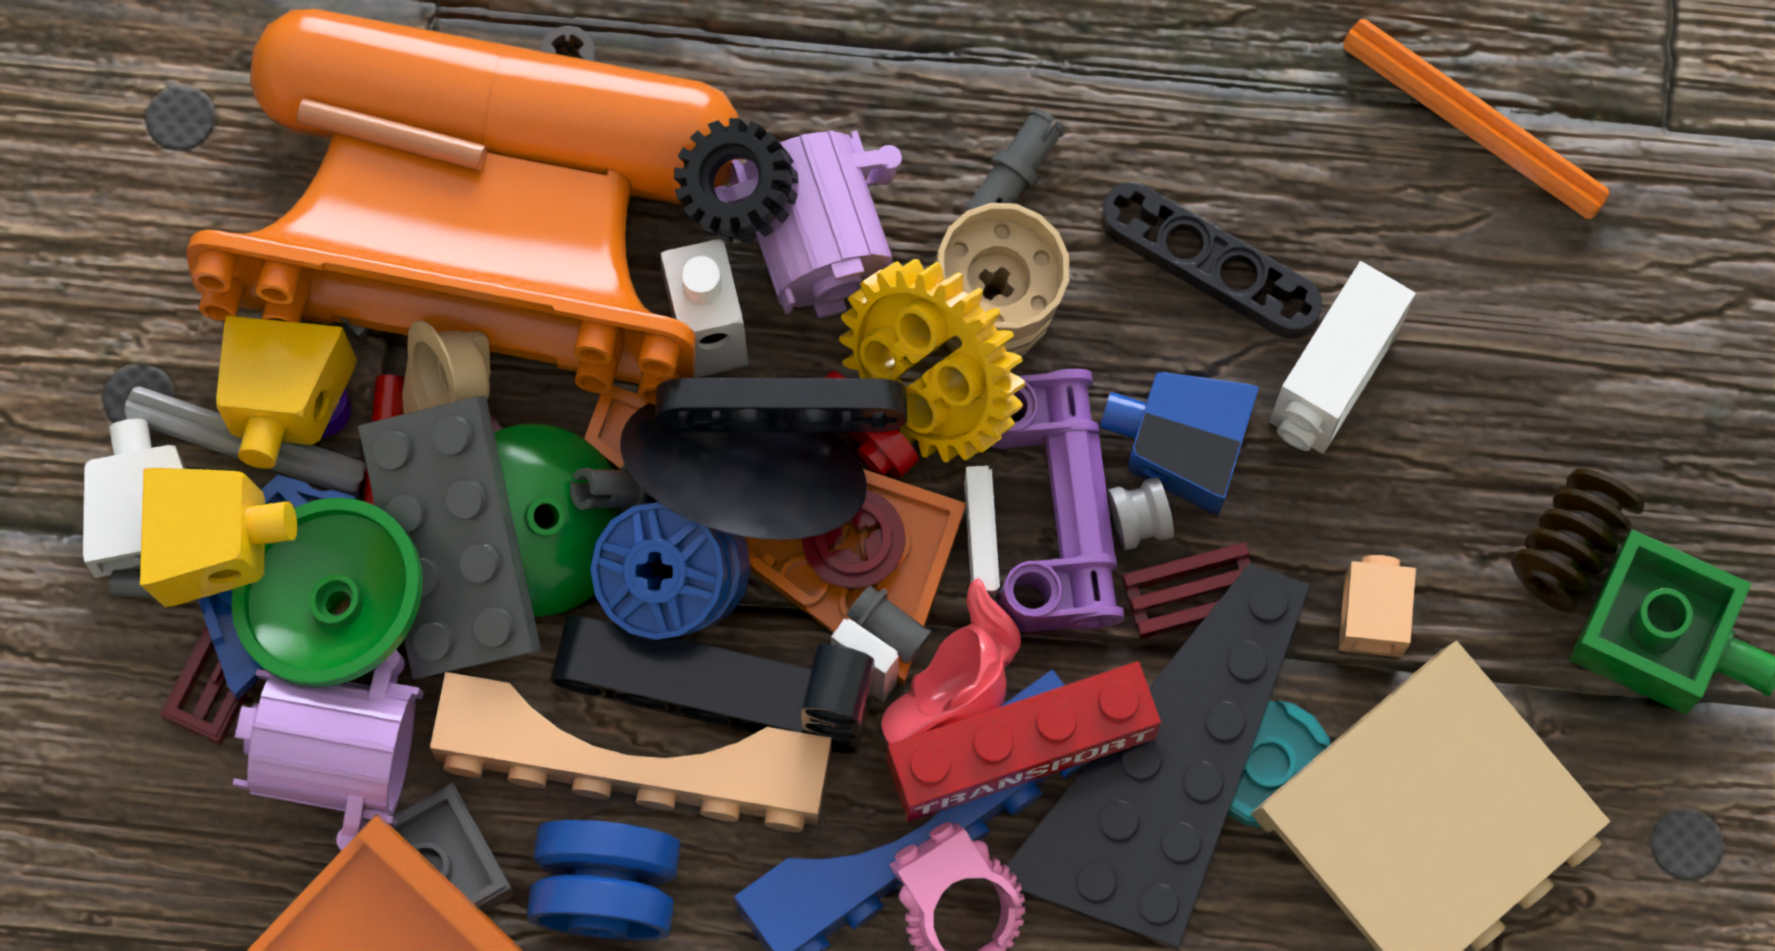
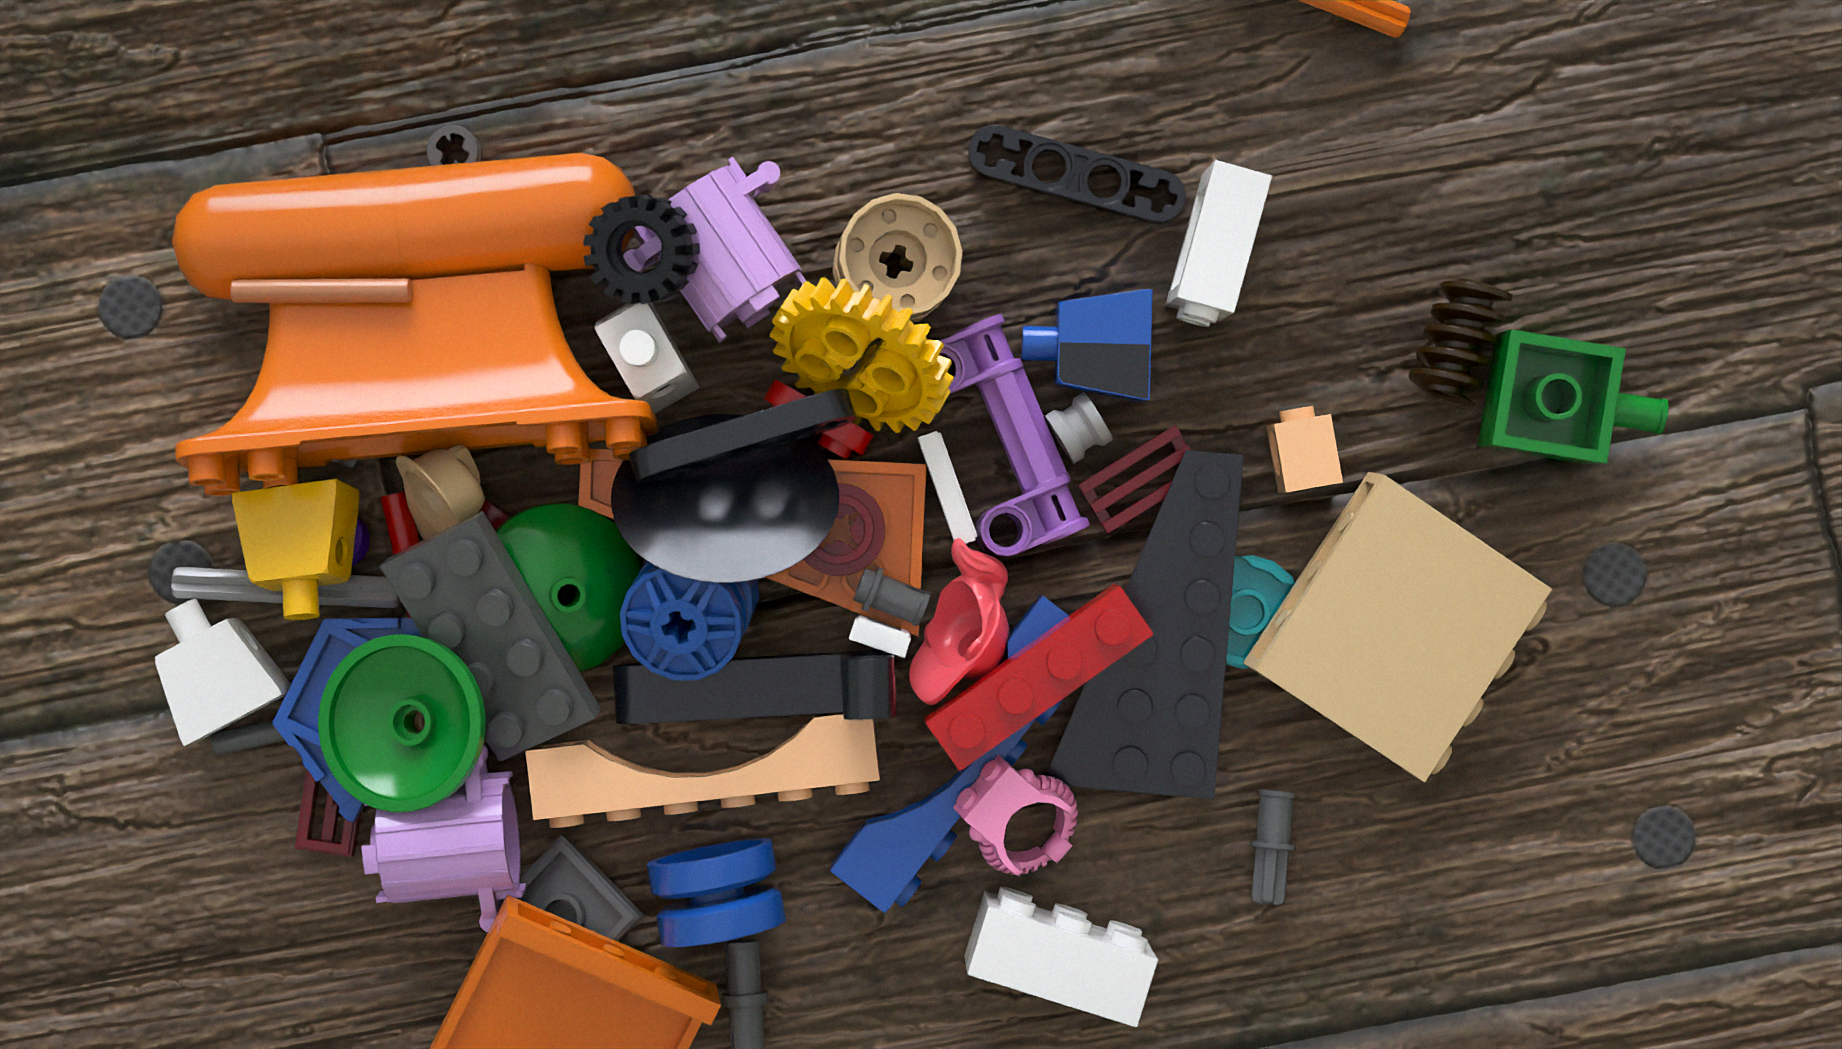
camera: 10 degrees left, 15 degrees up
yellow torso [140,468,297,607] -> none
dark grey pin [570,465,654,513] -> none
dark grey pin [963,108,1066,212] -> none

